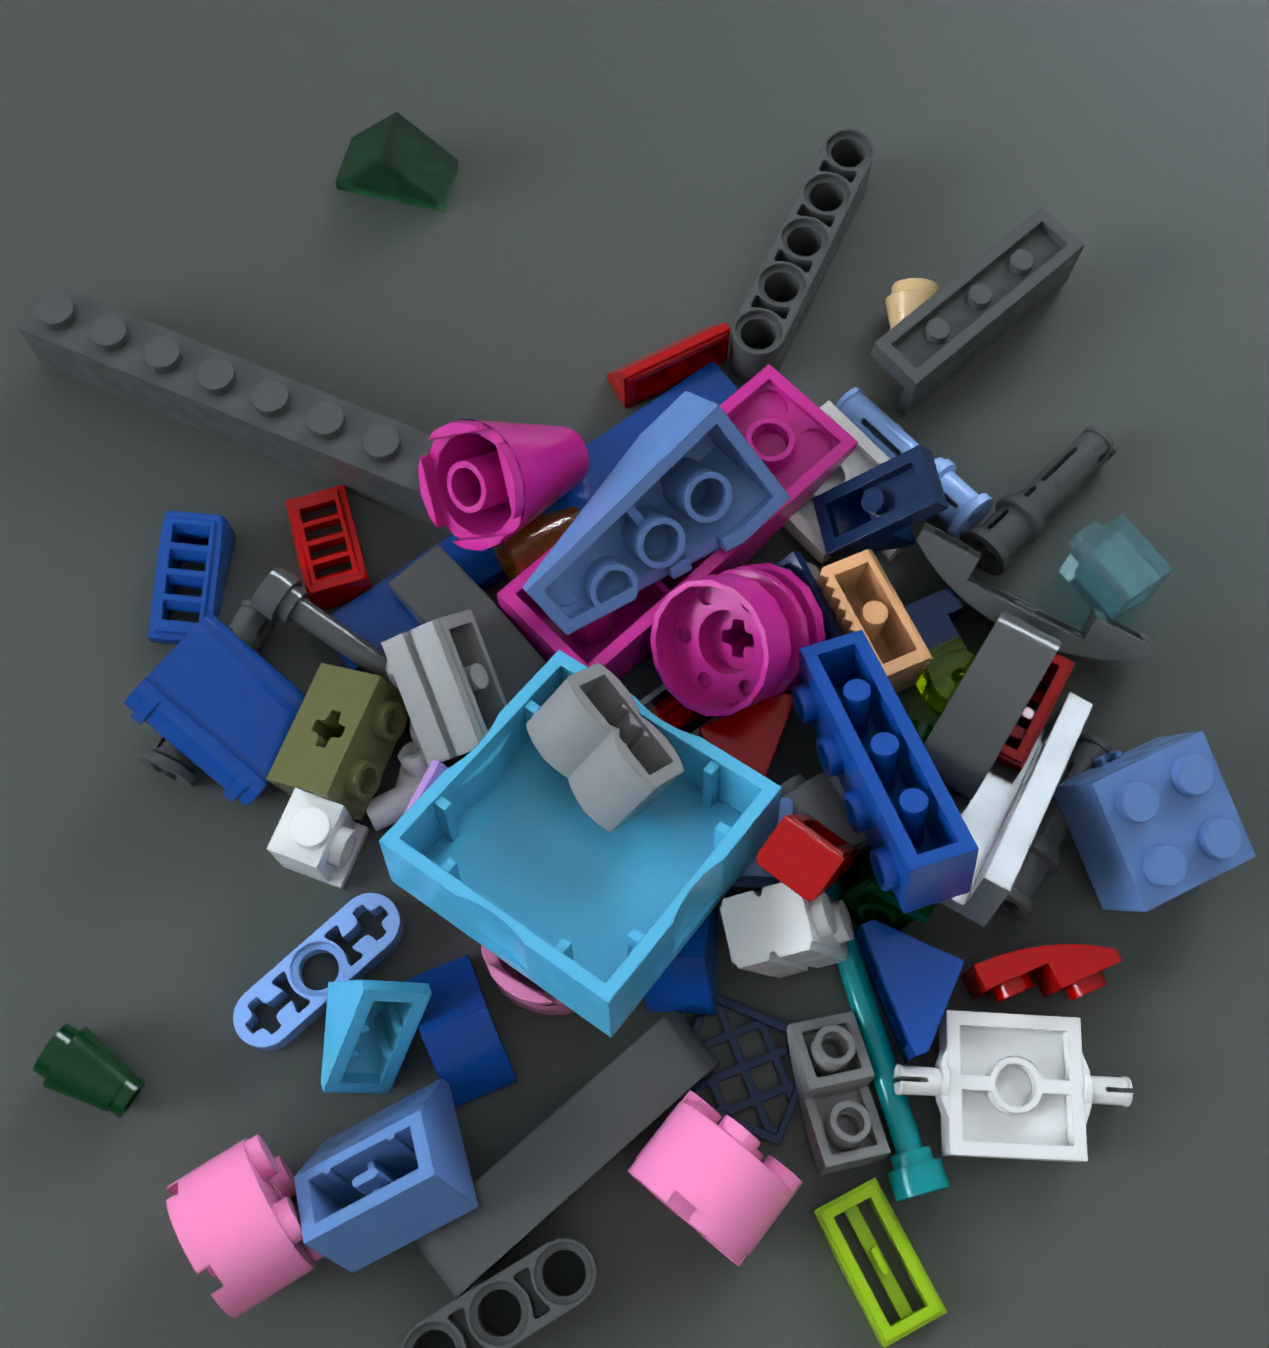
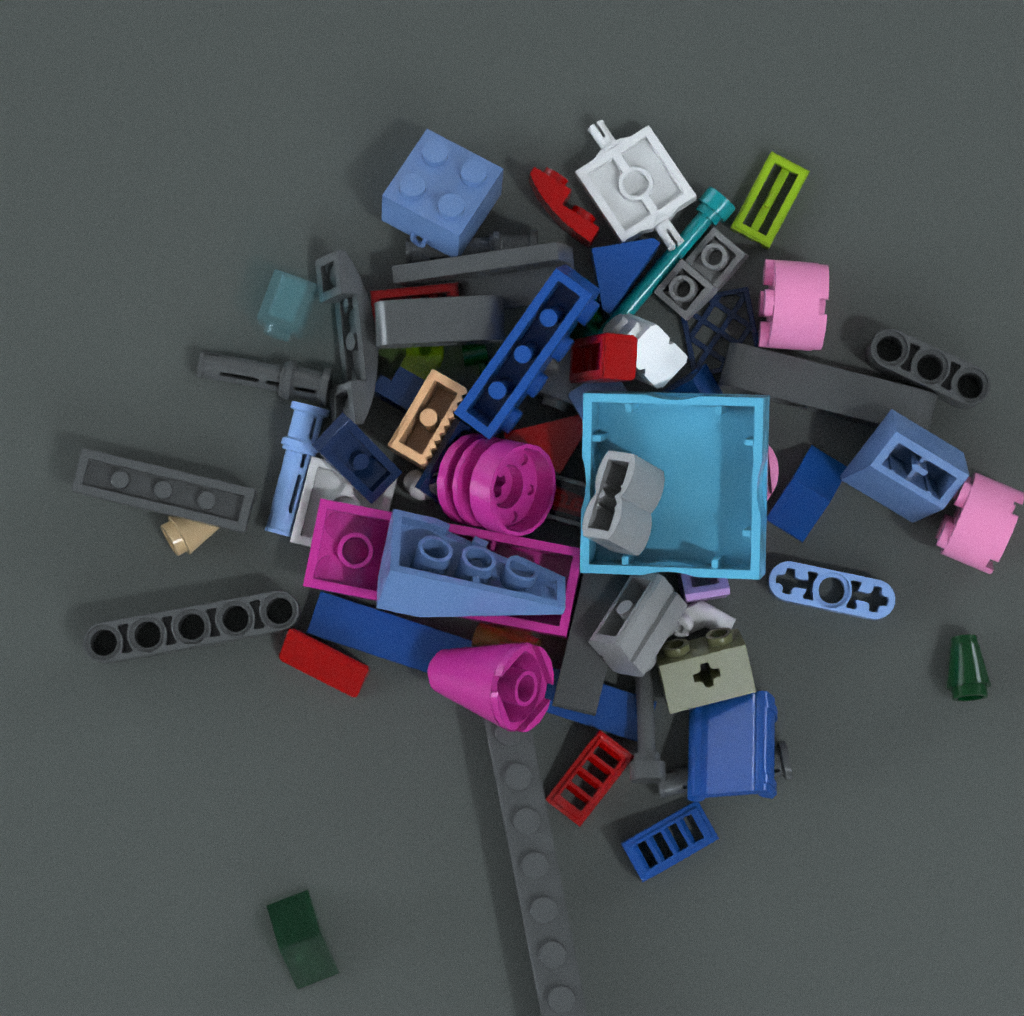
camera: 130 degrees left, 15 degrees up
white brick [267,787,369,889] -> none
medium azure slope [321,980,432,1094] -> none

